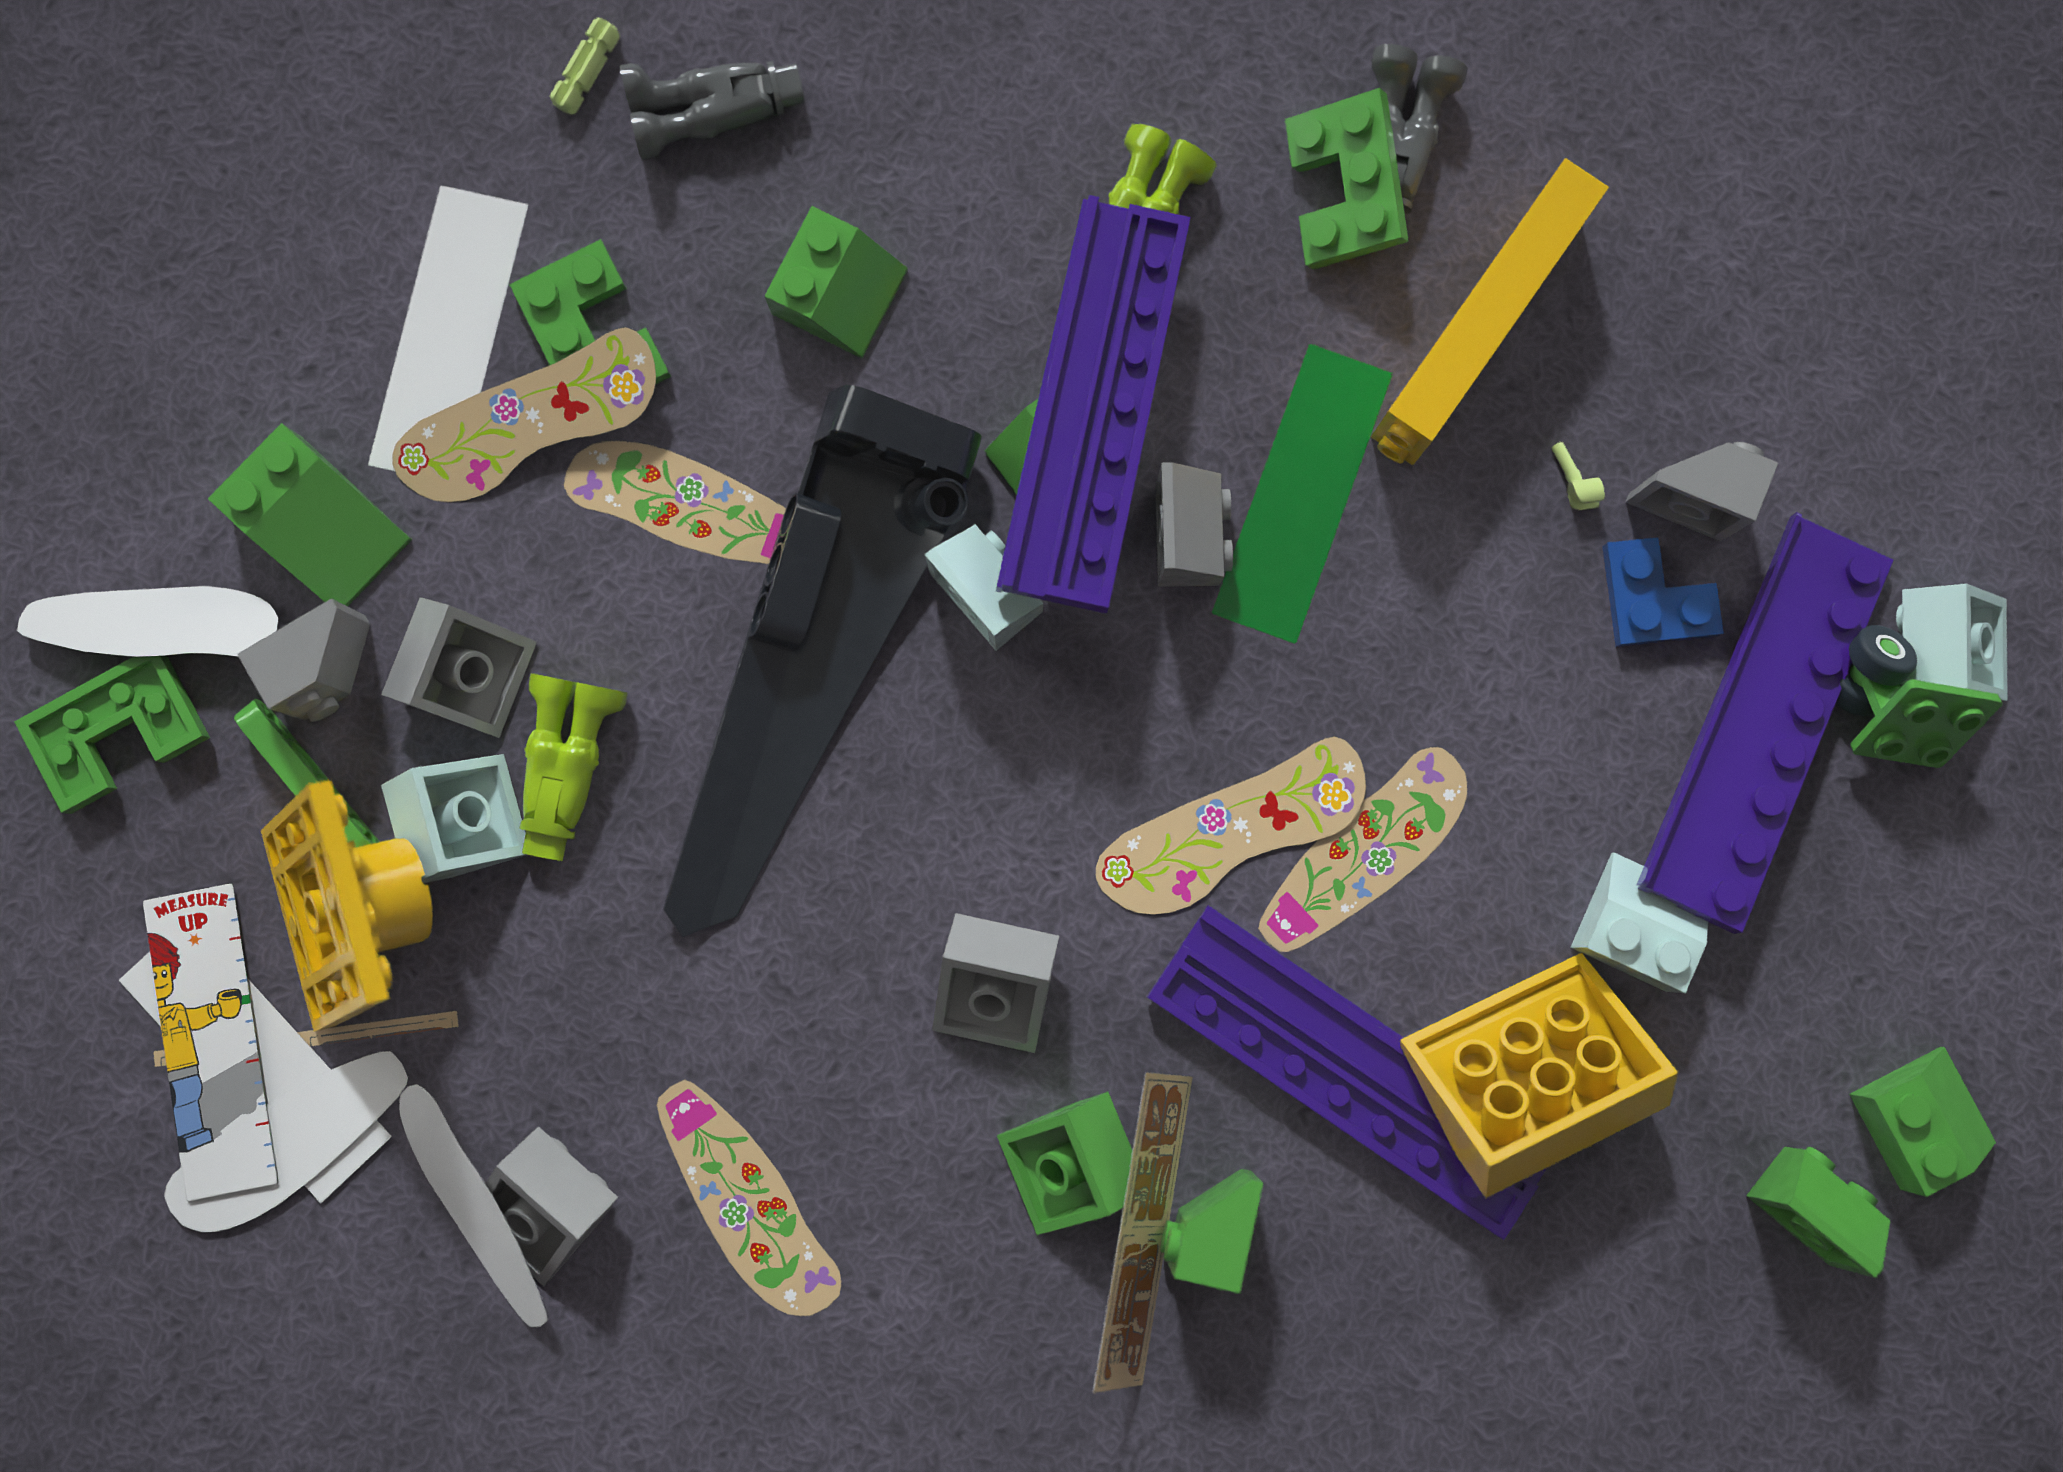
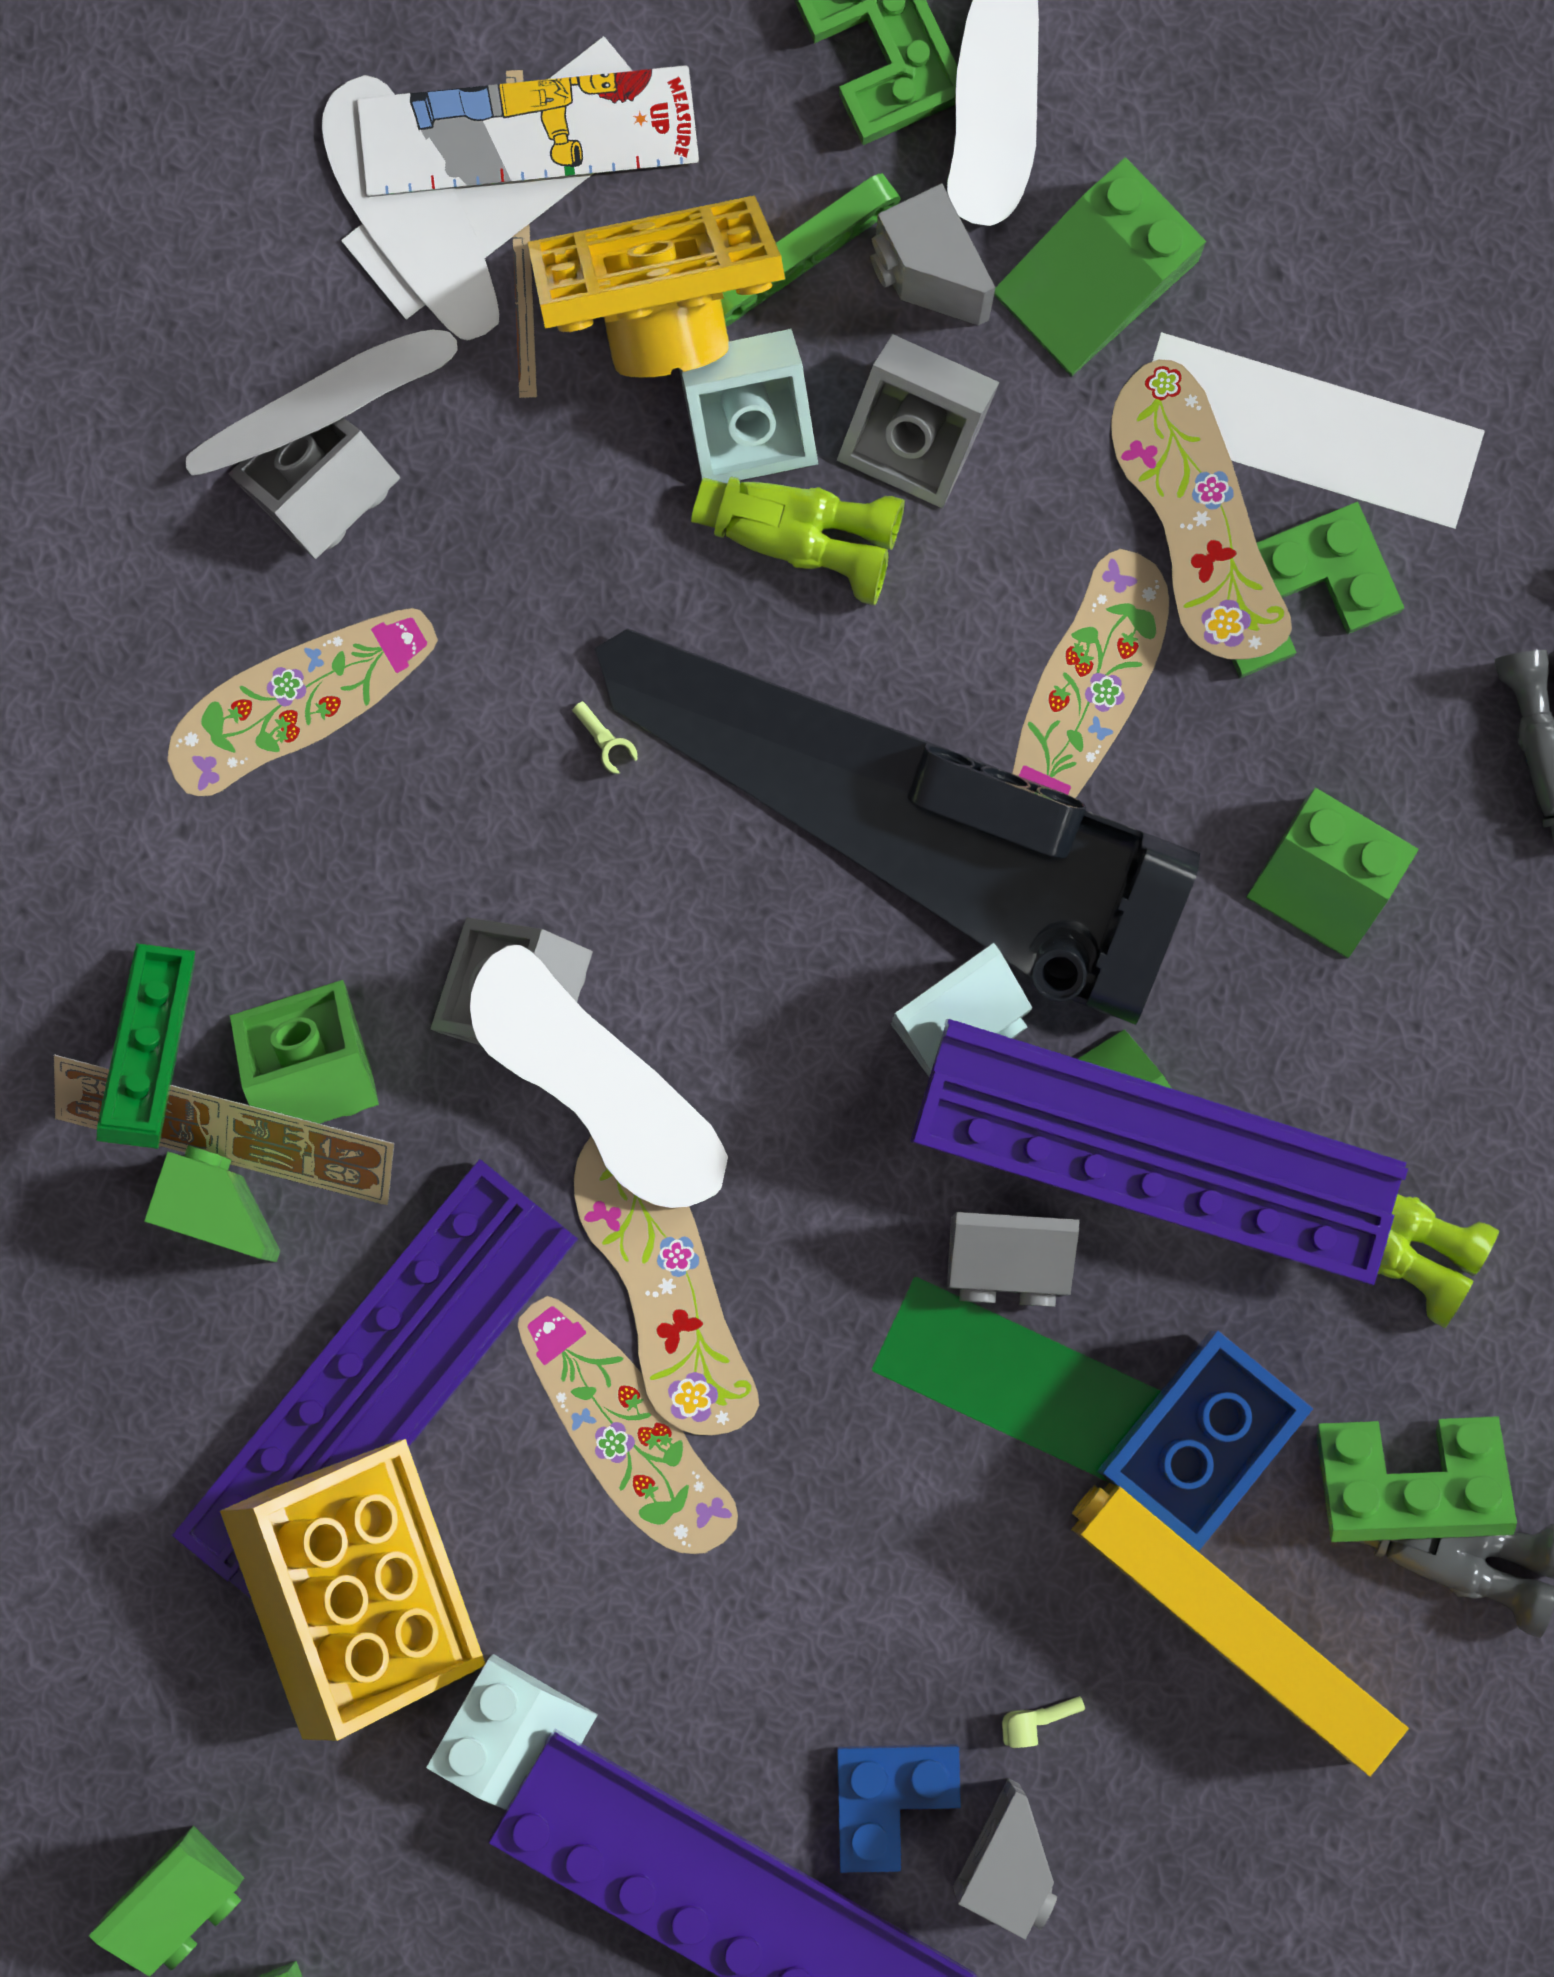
camera: 95 degrees right, 0 degrees up
none -> green tile [96,943,195,1149]
none -> white sticker [470,945,728,1208]
none -> yellowish green hand [572,701,637,774]
none -> blue brick [1097,1330,1313,1552]

